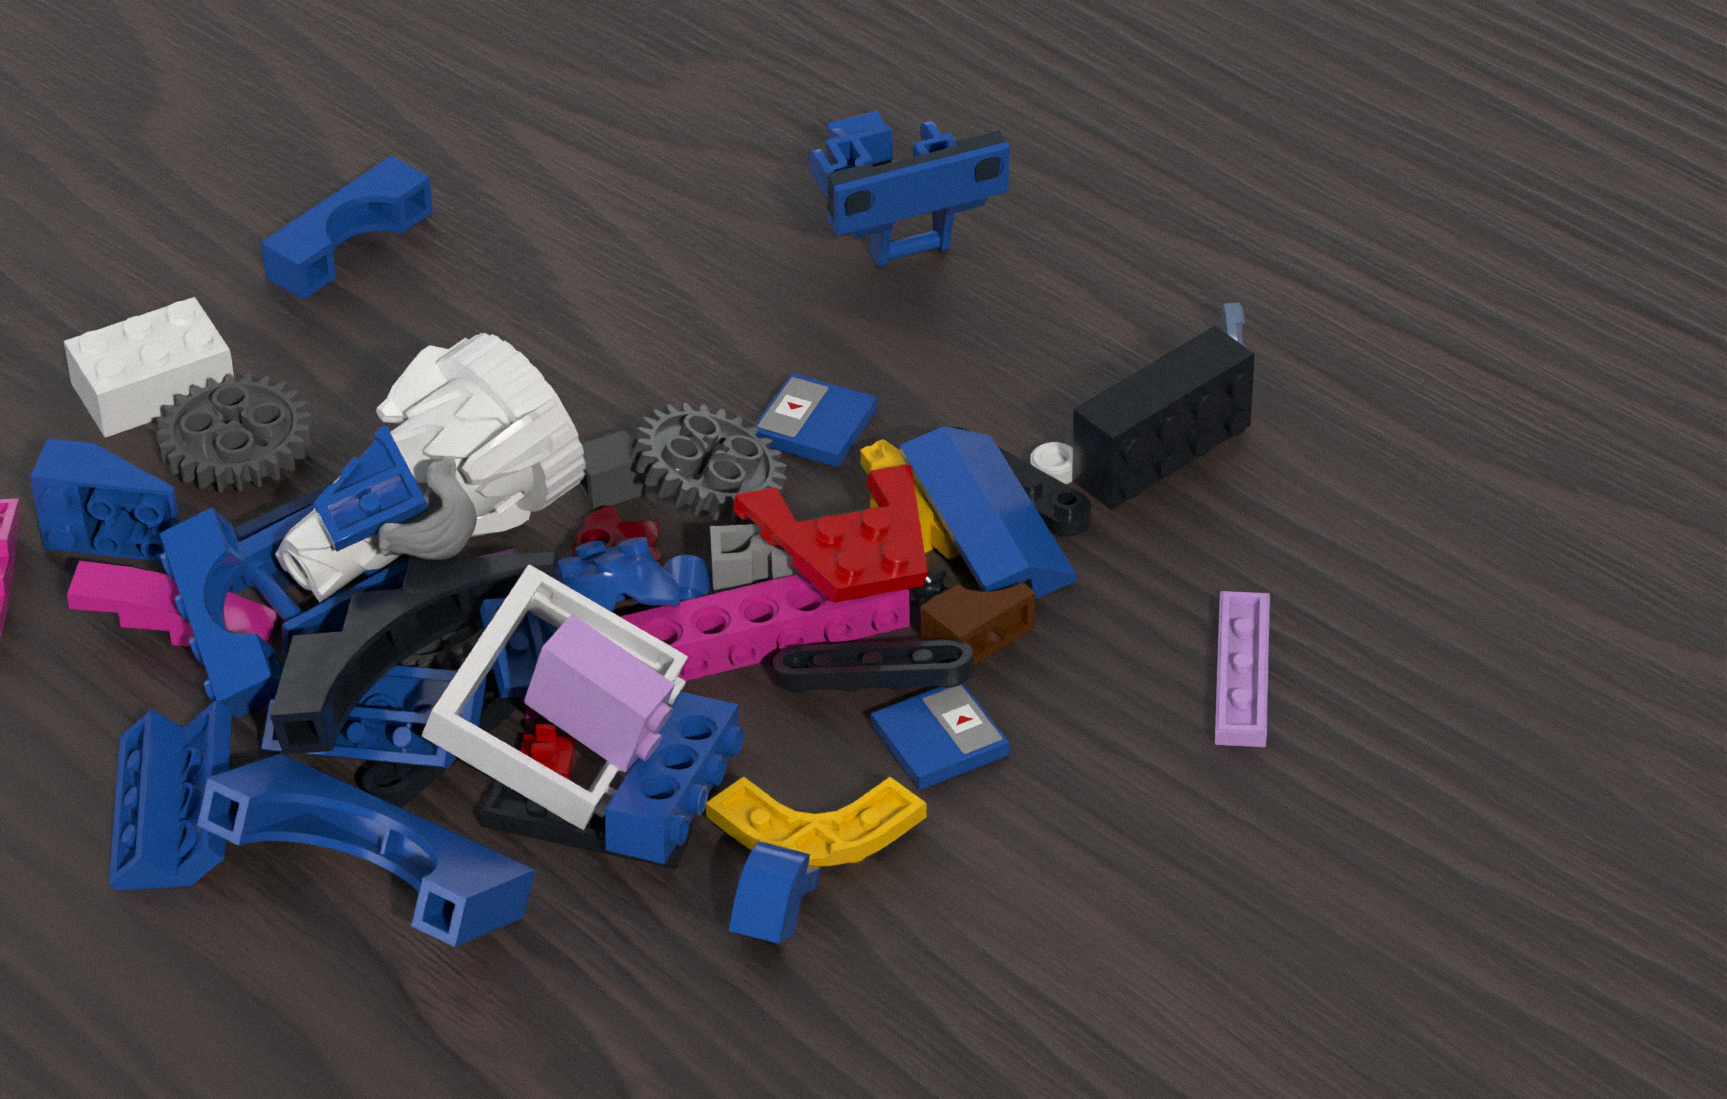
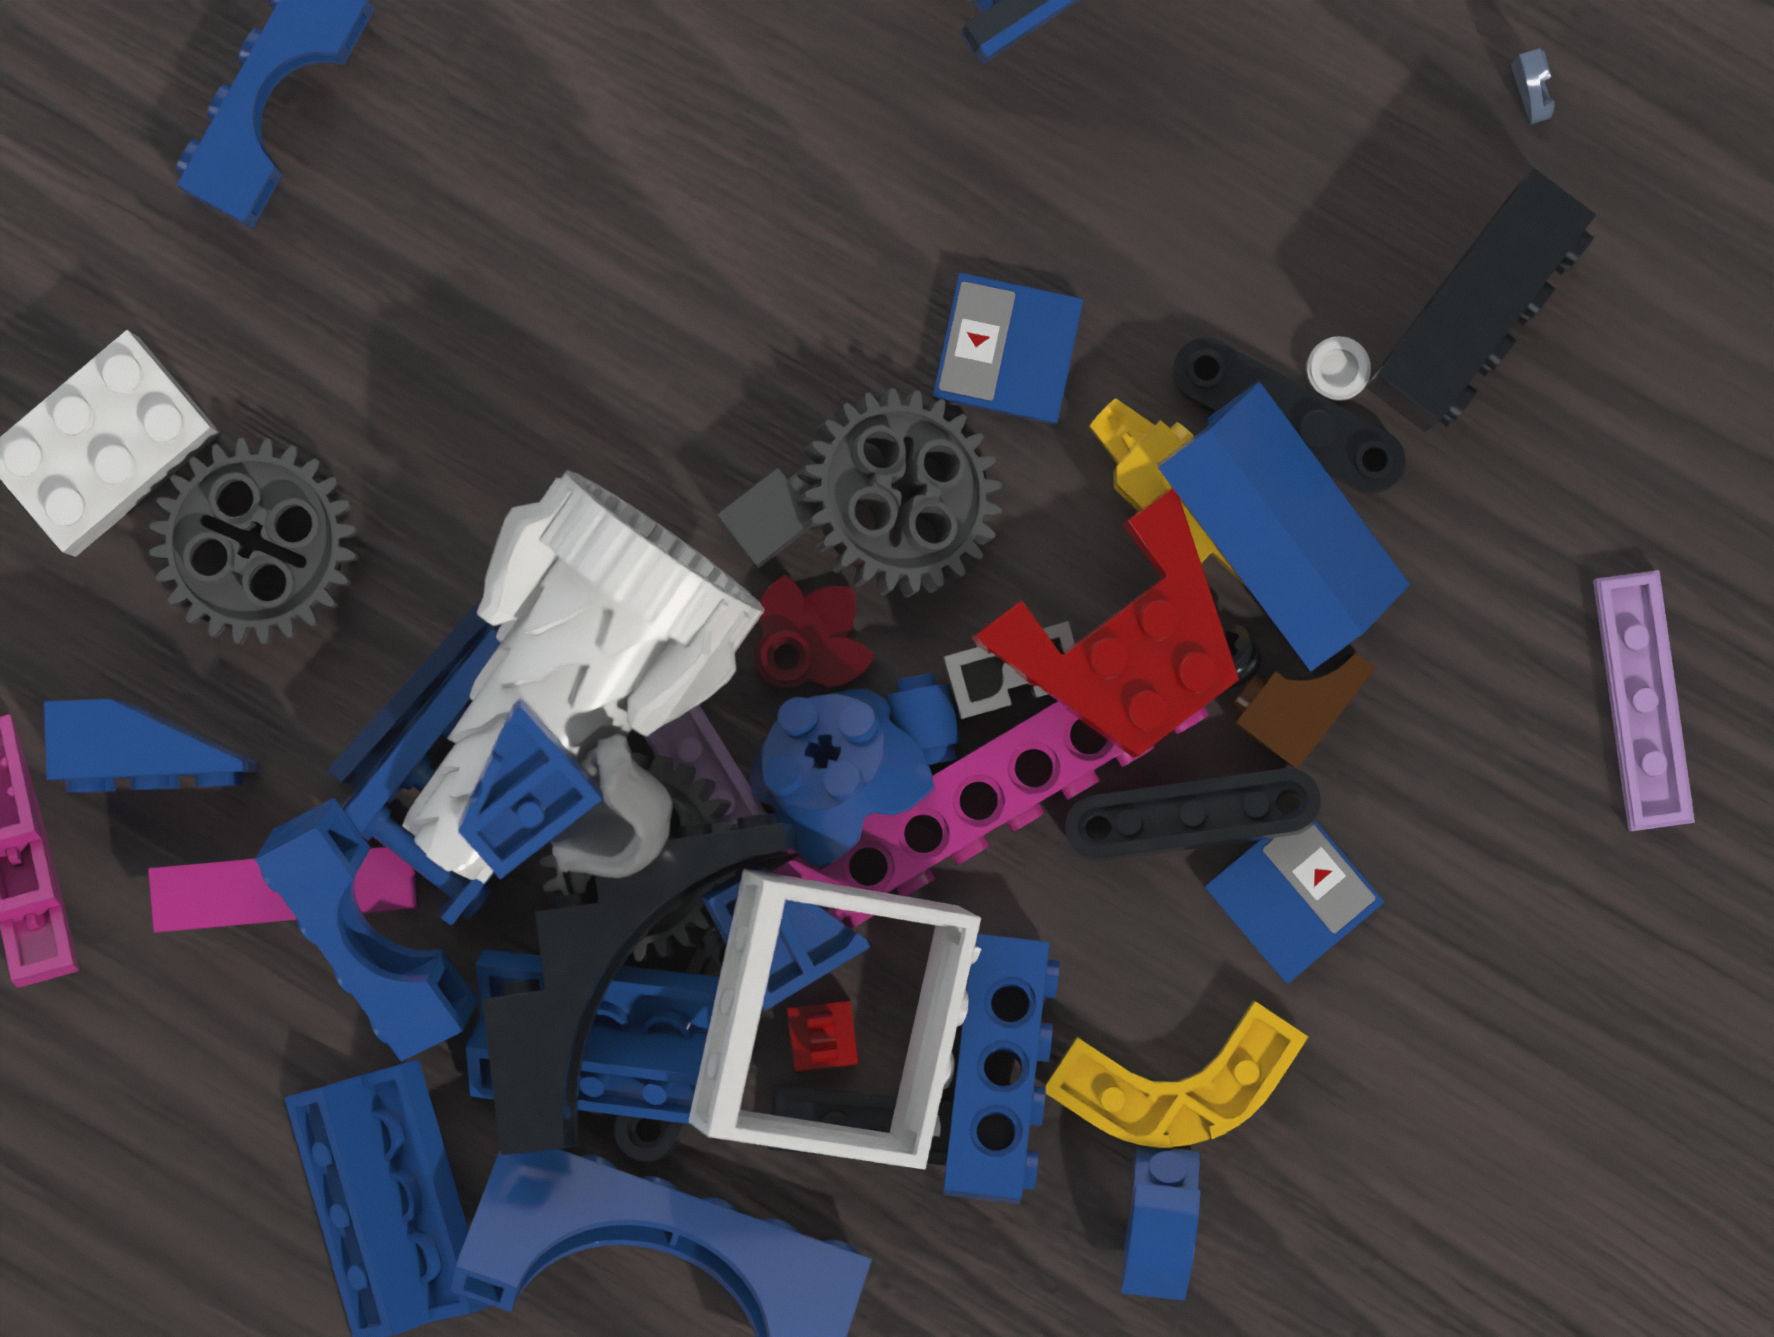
camera: 15 degrees left, 45 degrees up
lavender brick [524,614,675,773] -> none

